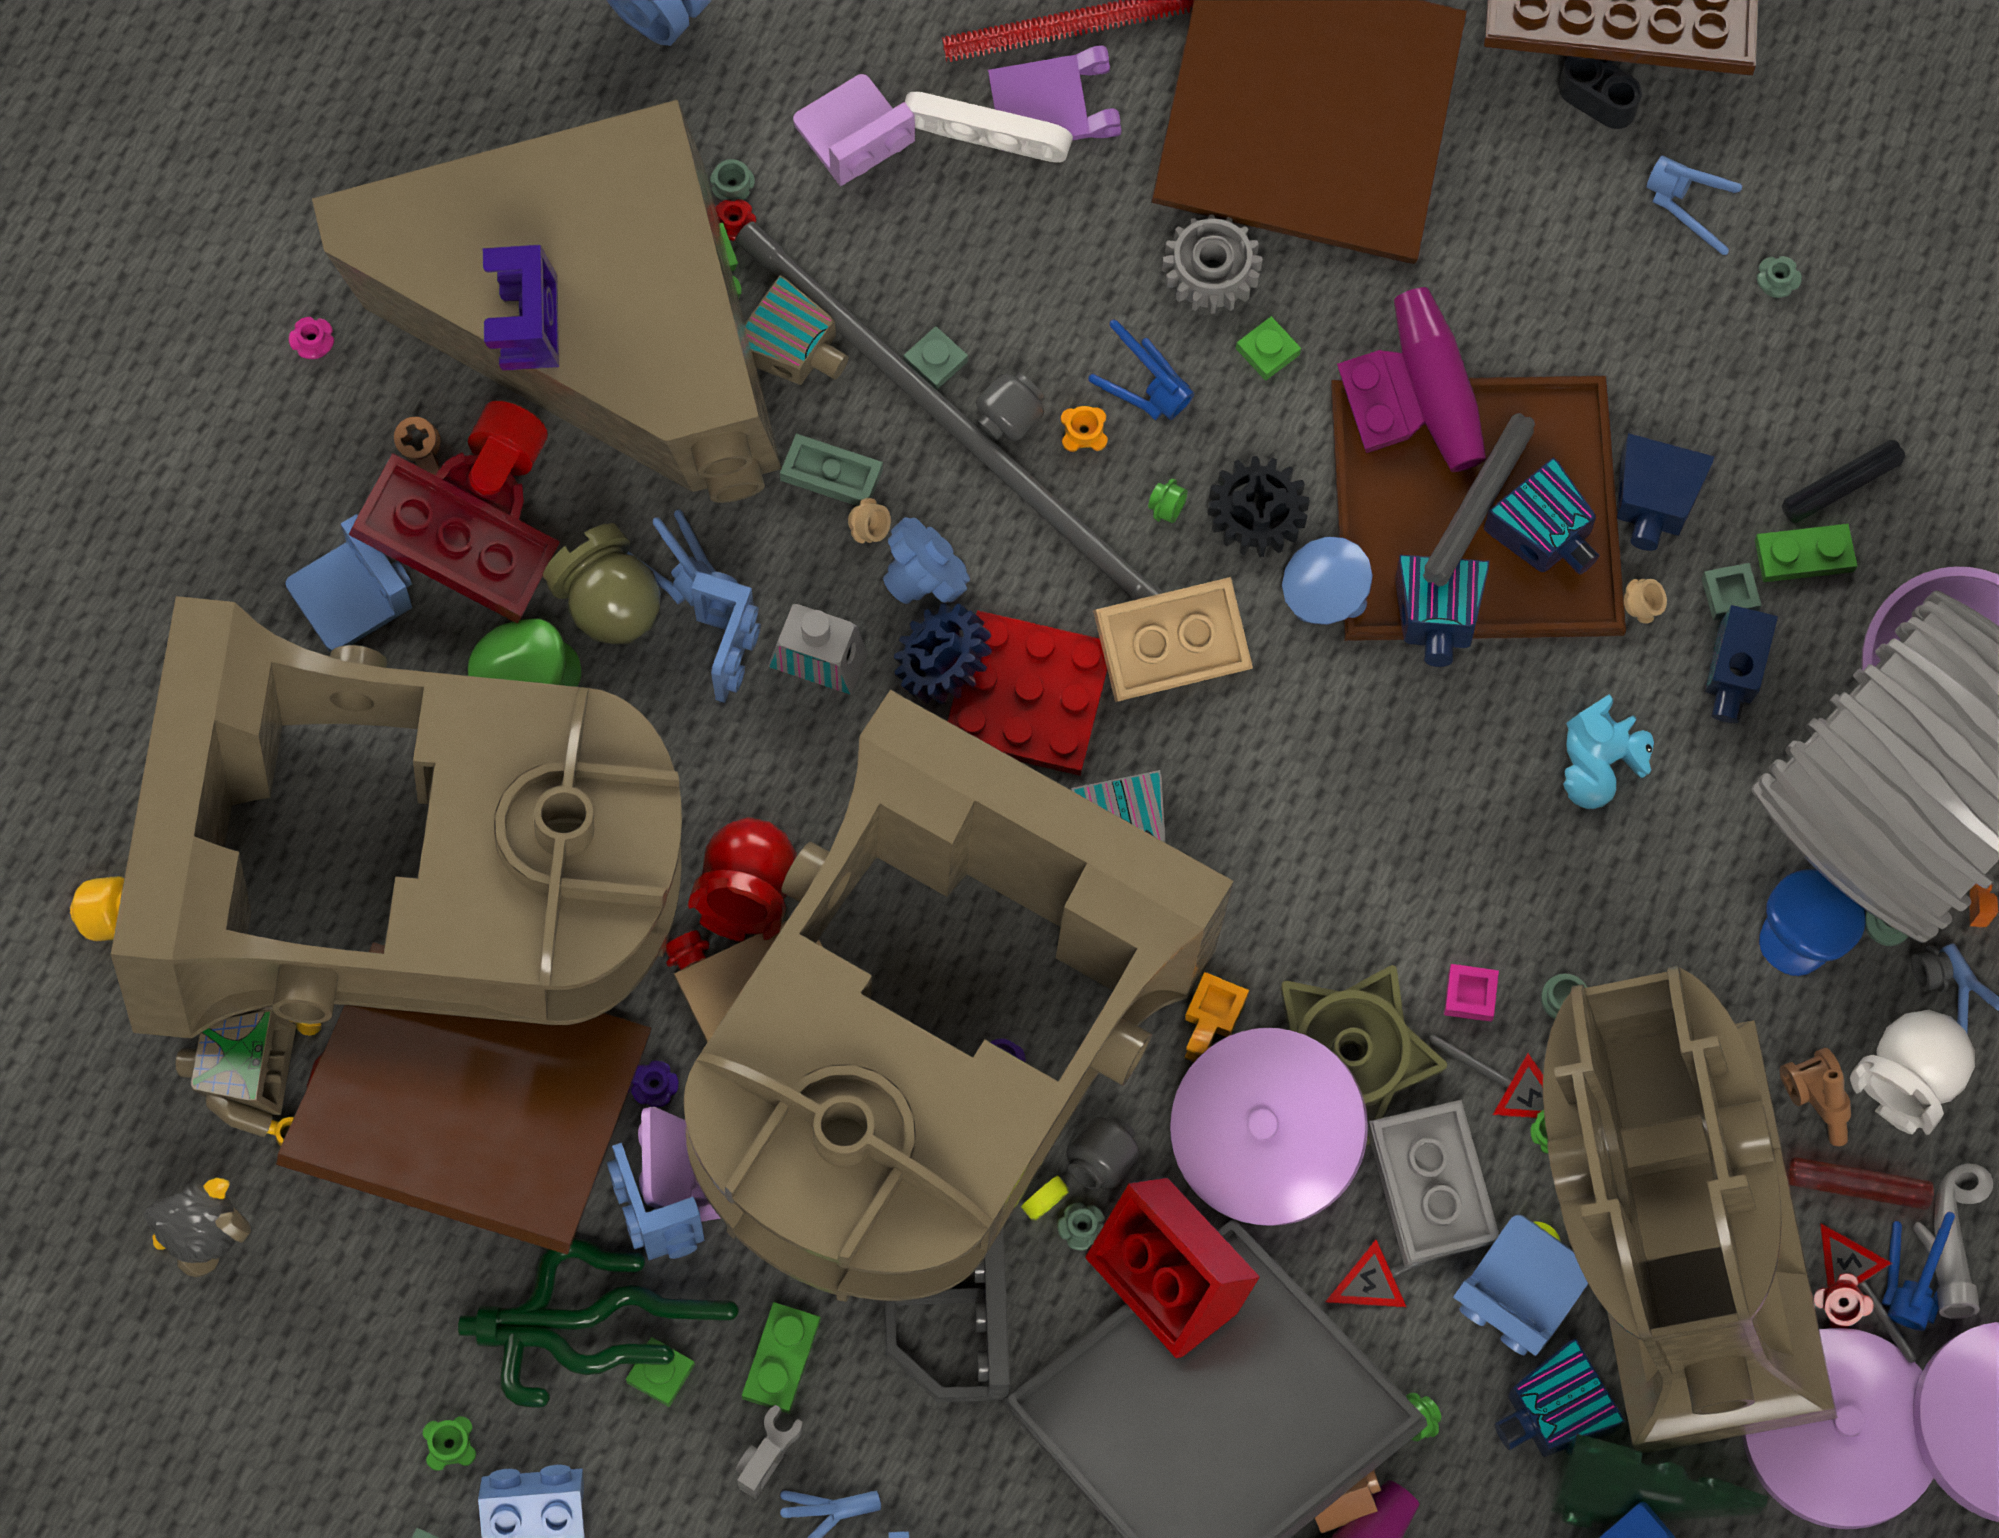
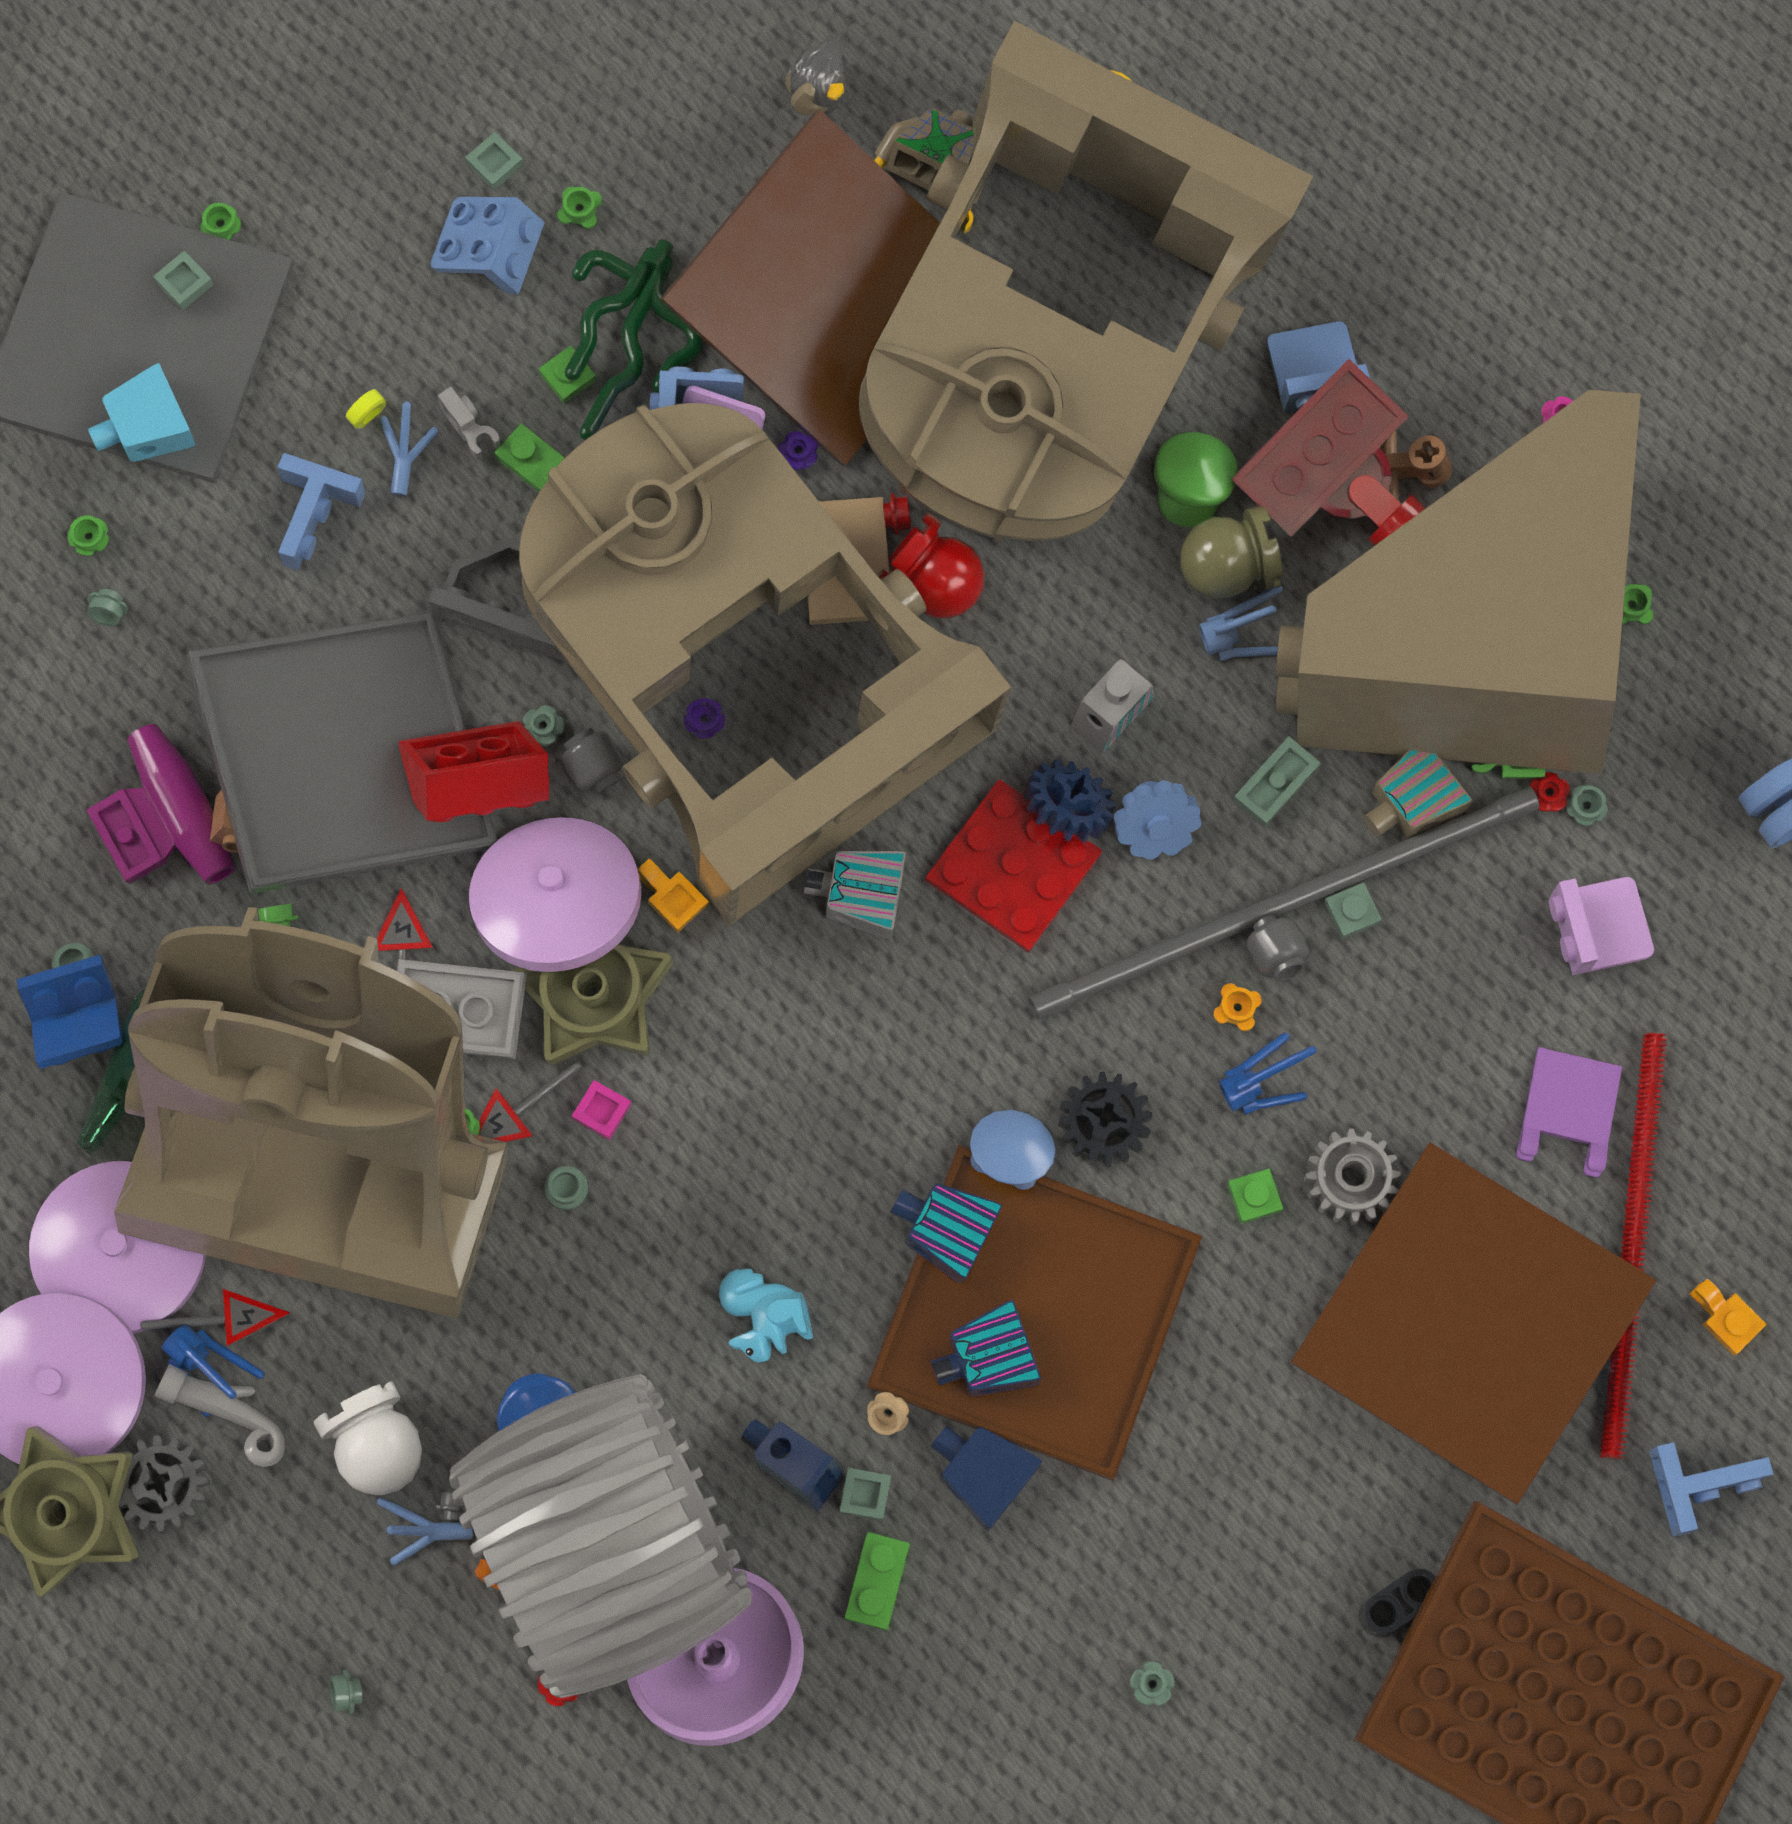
camera: 110 degrees right, 5 degrees up
dark purple panel [483,245,559,371] -> none
medium blue bracket [691,571,761,703] -> none
tan plate [848,498,891,543] -> none
white beam [905,92,1073,162] -> none
neon yellow tile [1021,1175,1069,1221] -> none
tan tile [1093,577,1253,702] -> none
bright green plate [1148,479,1188,523] -> none
magenta plate [1337,287,1486,472] -> none
dark grey axle [1423,413,1535,587] -> none
medium blue plant [1647,155,1742,255] -> none
medium nougat piece [1780,1047,1851,1146] -> none
black axle [1781,440,1906,523] -> none
clear red axle [1787,1157,1934,1210] -> none
plate [1813,1273,1874,1329] -> none

